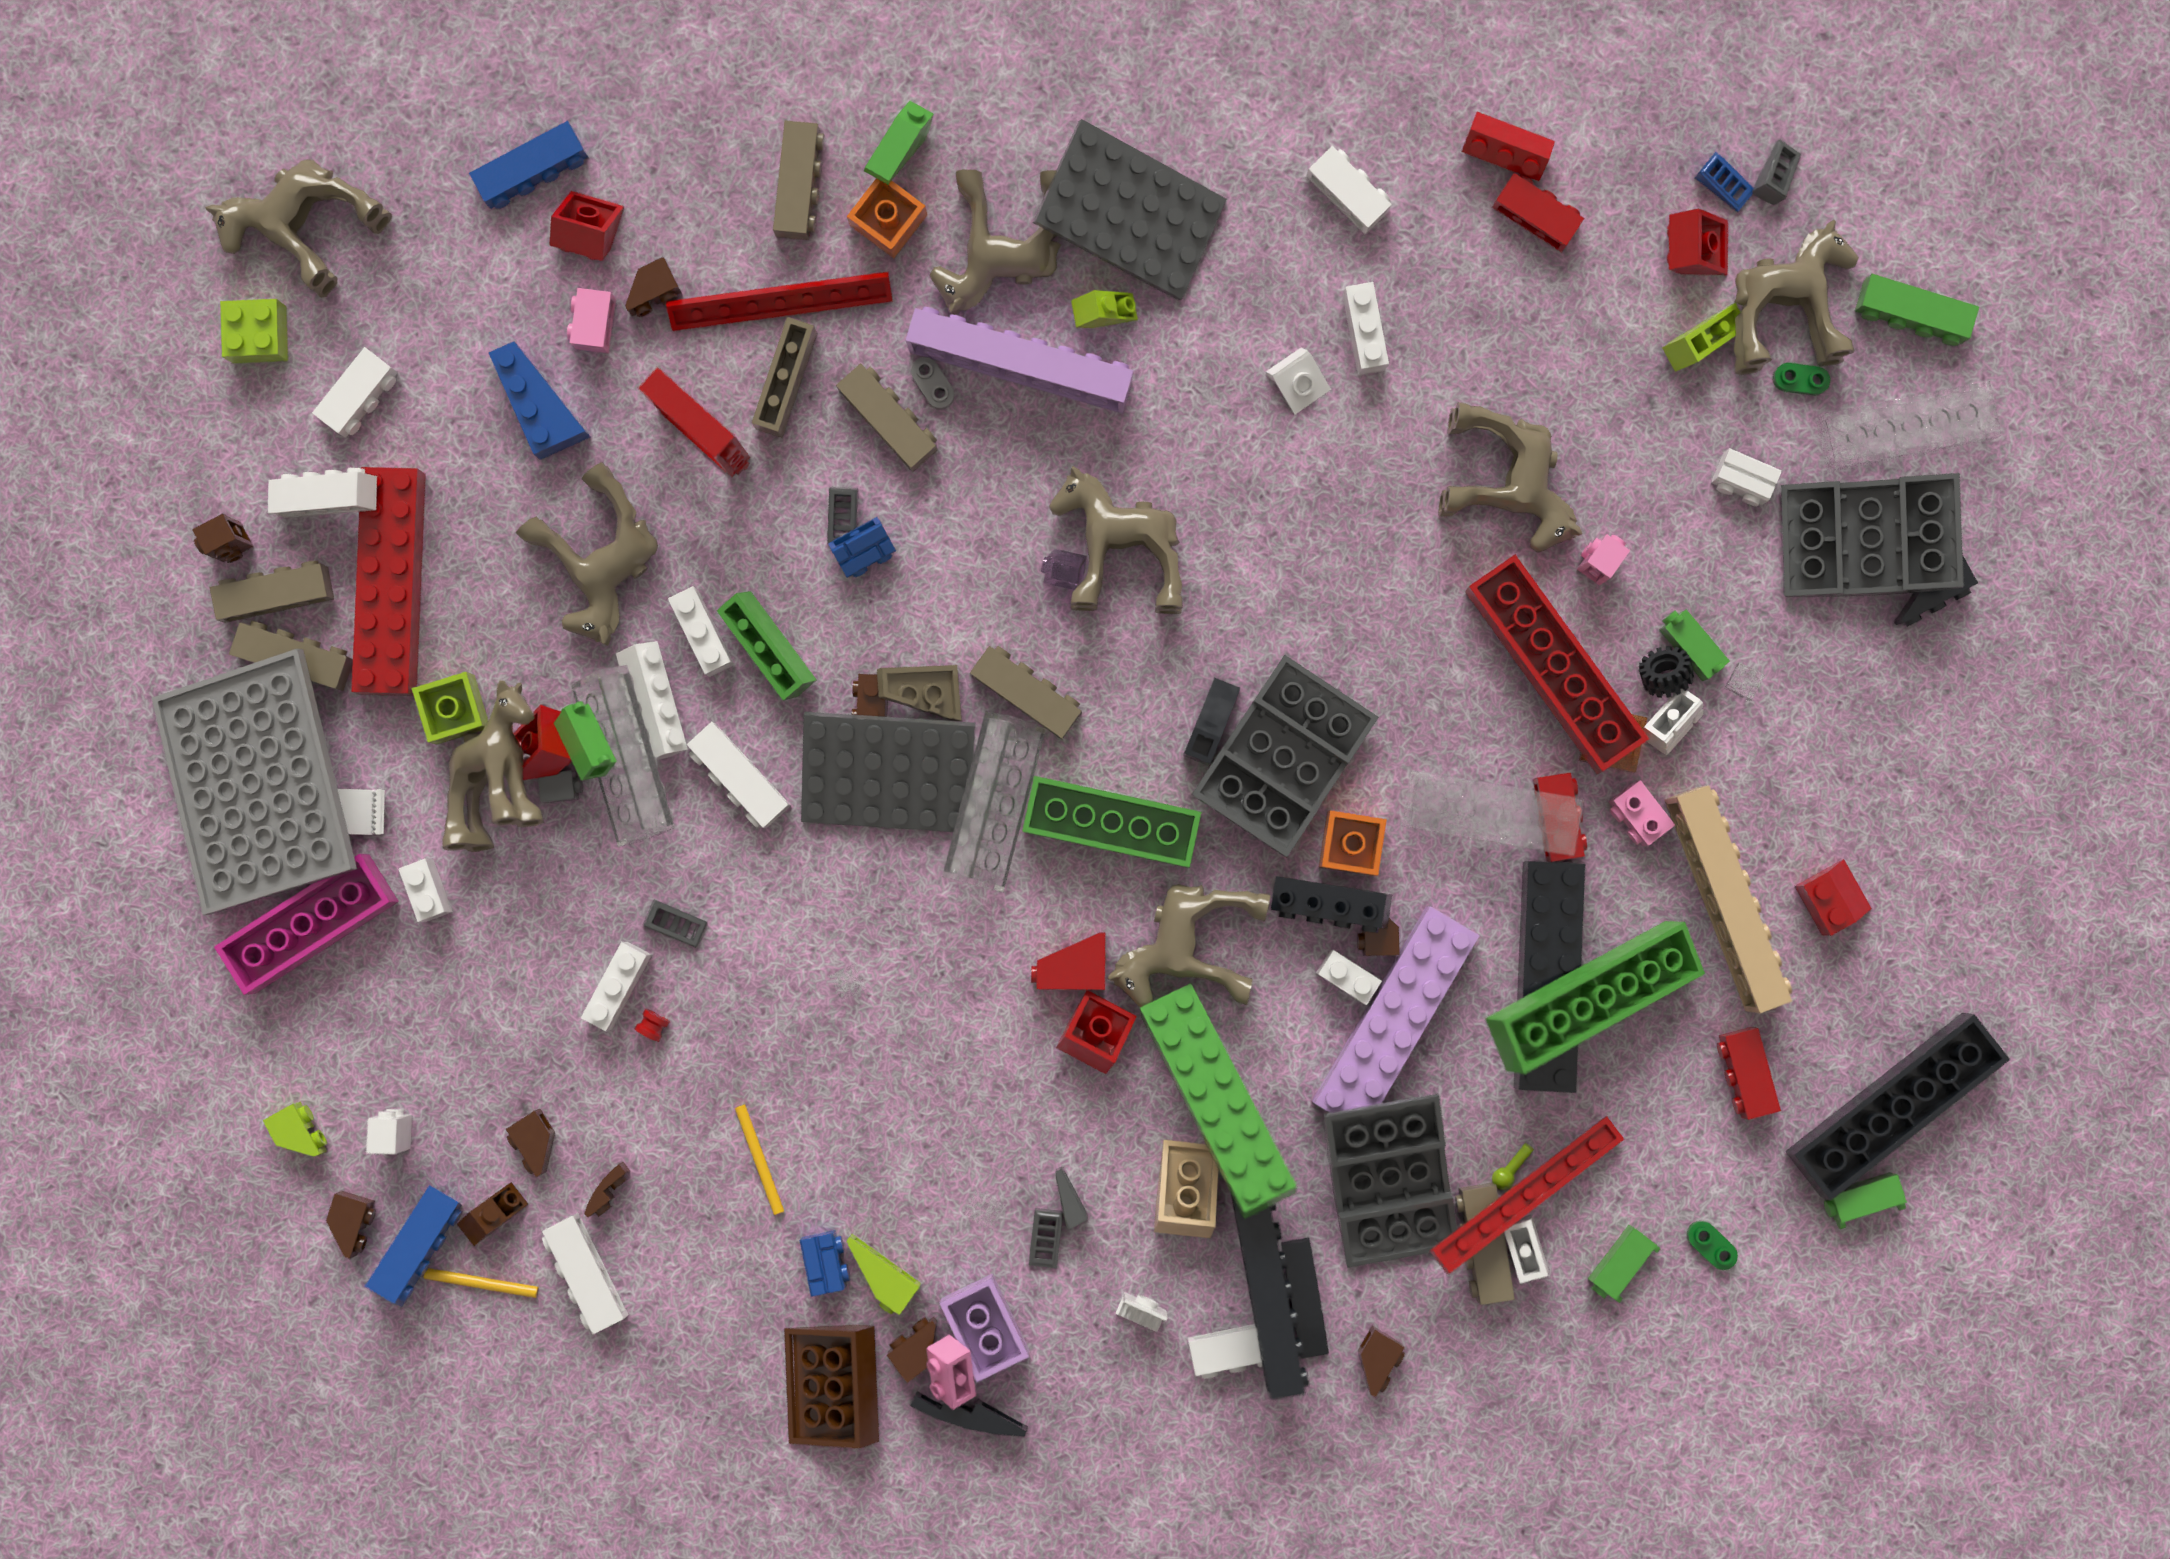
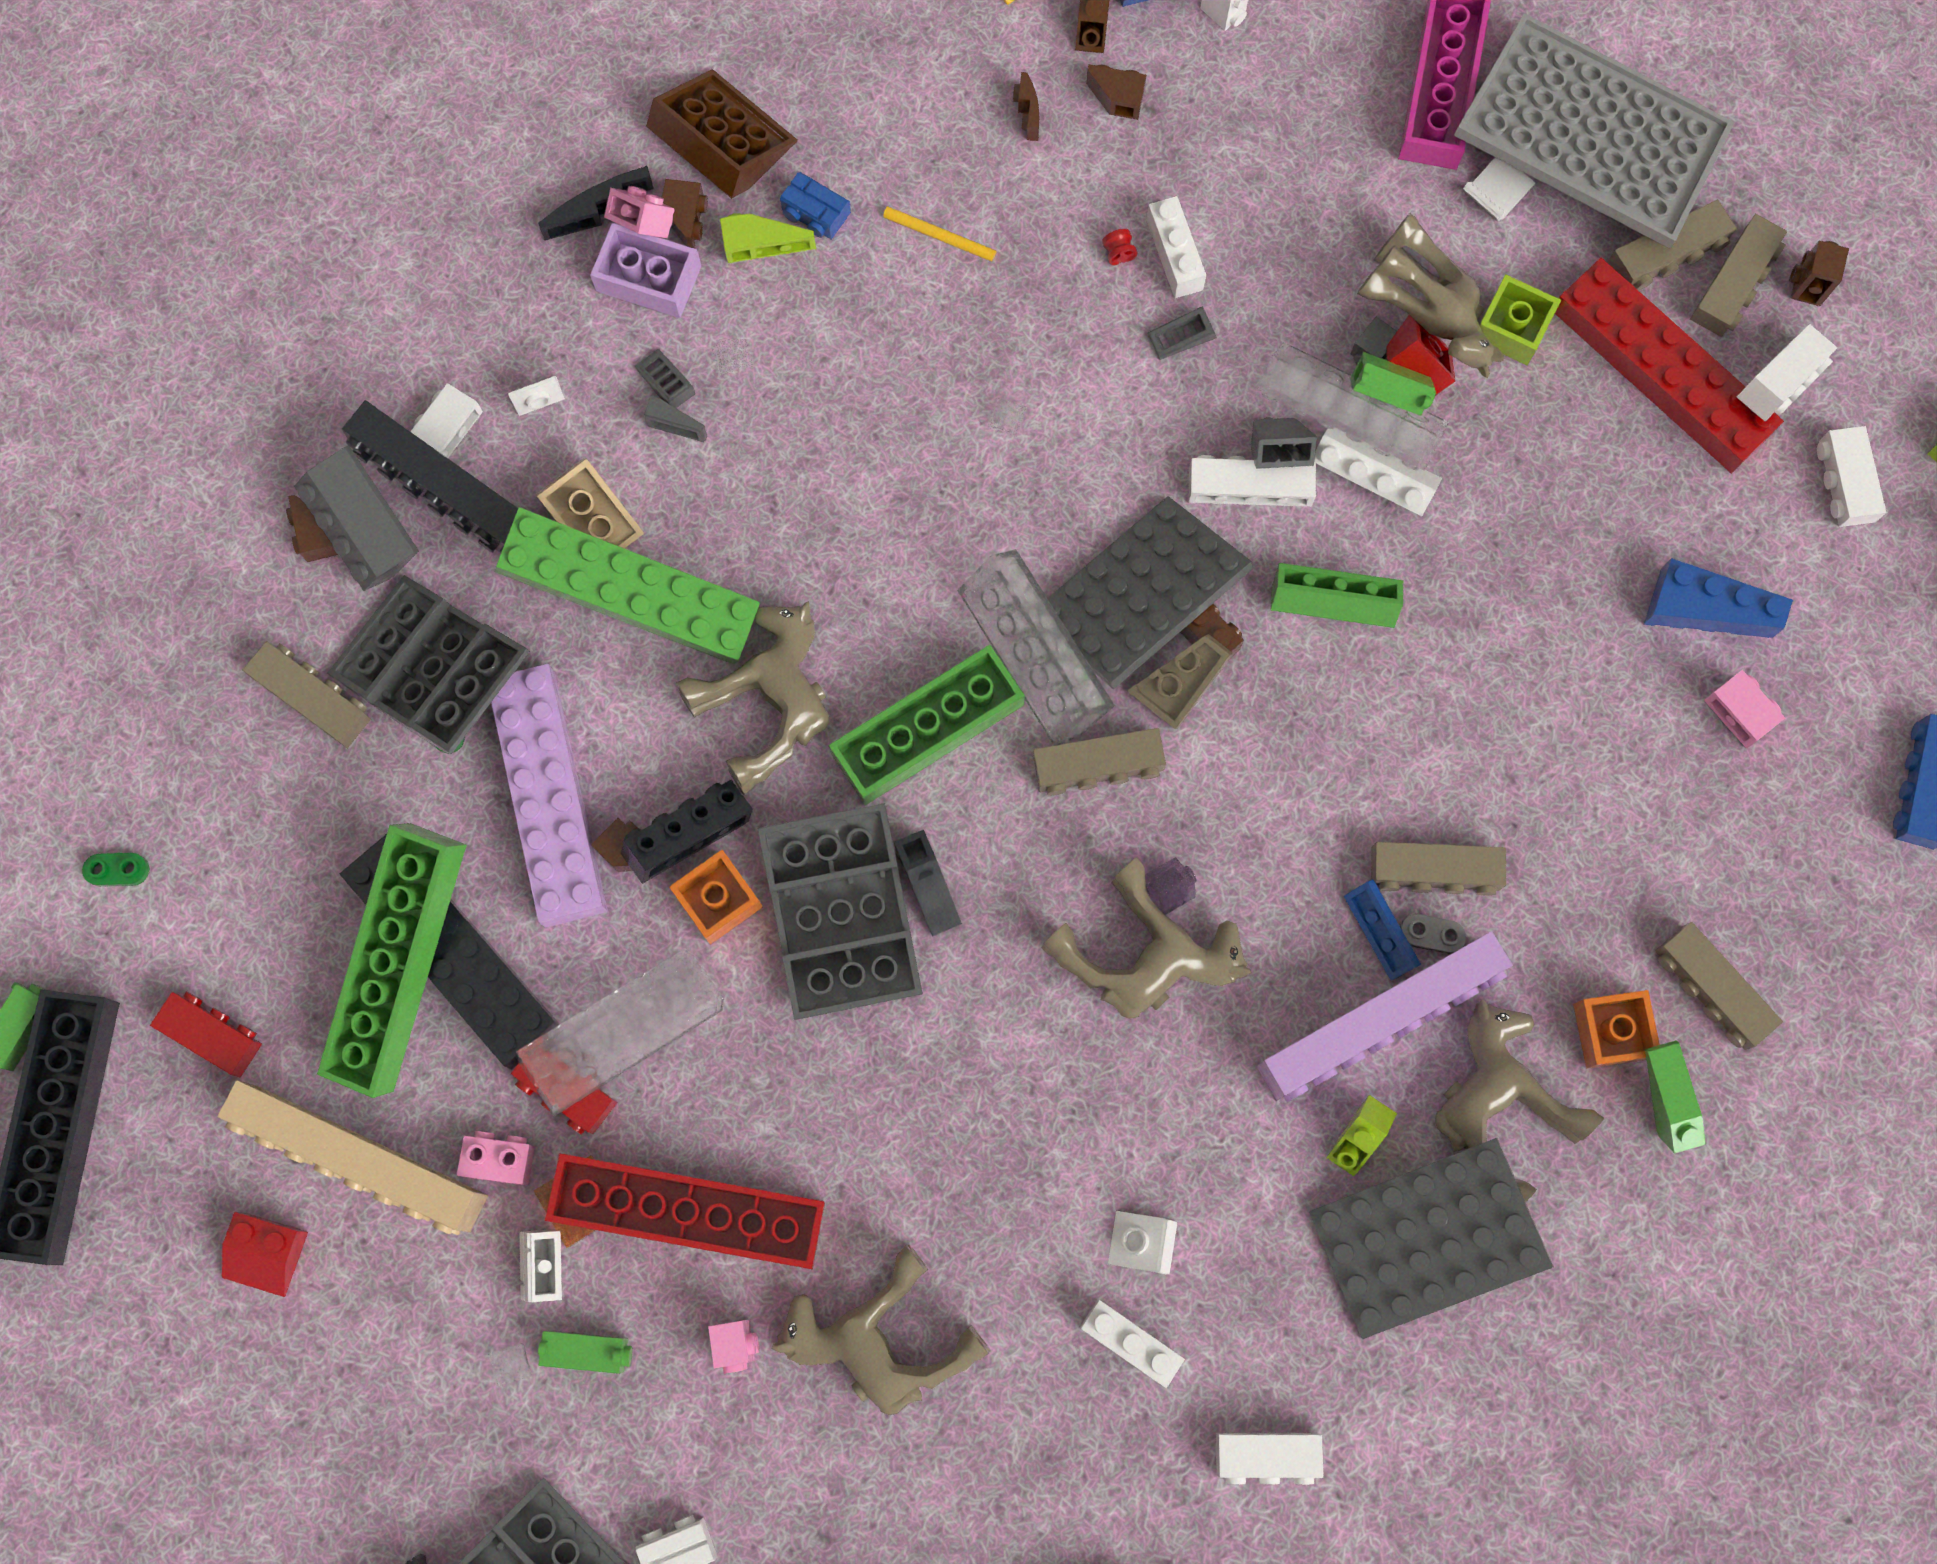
camera: 135 degrees right, 10 degrees down
white brick [398,859,452,922] -> none
dark tan animal [516,462,658,646] -> none
white brick [542,1213,628,1334] -> none
red slope [549,191,624,261] -> none
reddish brown slope [625,257,682,317] -> none
red window [638,367,750,477] -> none
red plate [666,272,893,331] -> none
white brick [668,586,735,677] -> none
dark tan brick [752,317,818,438] -> none
dark grey slope [827,487,858,544] -> none
blue brick [828,517,896,578] -> none
red slope [1031,932,1105,990] -> none
red slope [1056,990,1137,1074] -> none
black slope [1281,1237,1329,1359] -> none
white brick [1316,950,1382,1005] -> none
red plate [1429,1116,1624,1274] -> none
lime bar [1492,1143,1534,1190] -> none
white brick [1504,1215,1549,1283] -> none
bright green brick [1588,1225,1661,1303] -> none
black tyre [1639,646,1694,698] -> none
none -> dark grey slope [294,445,419,591]
none -> dark grey torso [1251,417,1317,469]
none -> blue plate [1344,879,1421,981]

